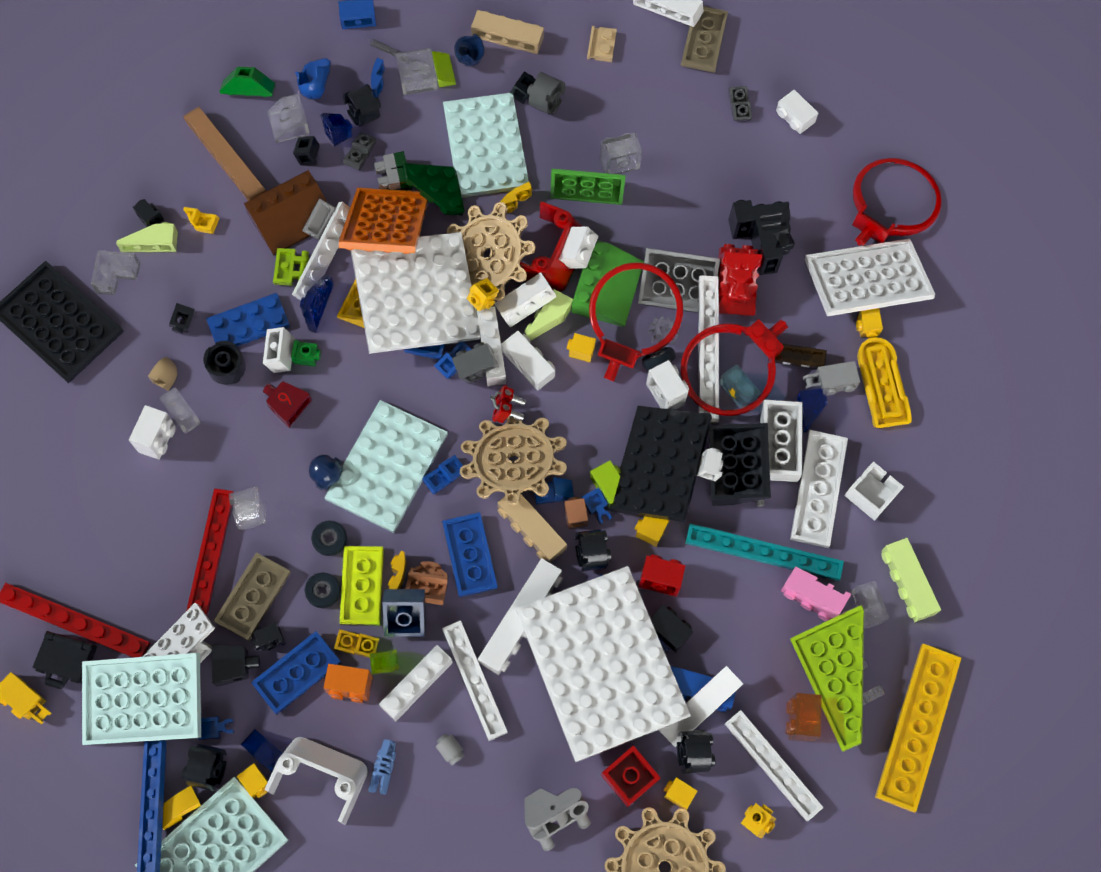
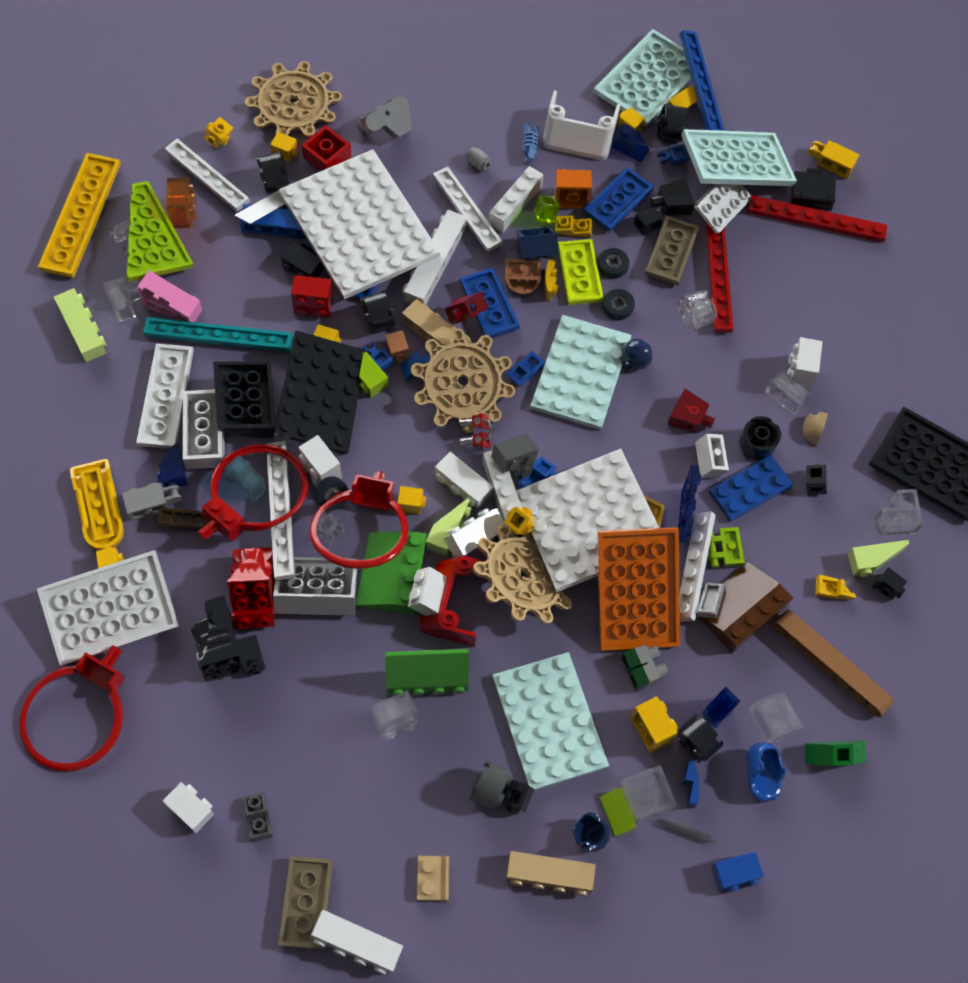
camera: 170 degrees right, 5 degrees down
green brick [291,340,321,367] -> none
black brick [293,136,320,165] -> none
dark grey slope [343,132,376,170] -> none
dark green plate [402,163,465,216] -> none
yellow slope [500,182,532,213] -> none
white brick [697,448,723,481] -> none
white piece [844,461,904,521] -> none
none -> dark red torso [445,291,489,325]
none -> yellow brick [630,696,678,754]

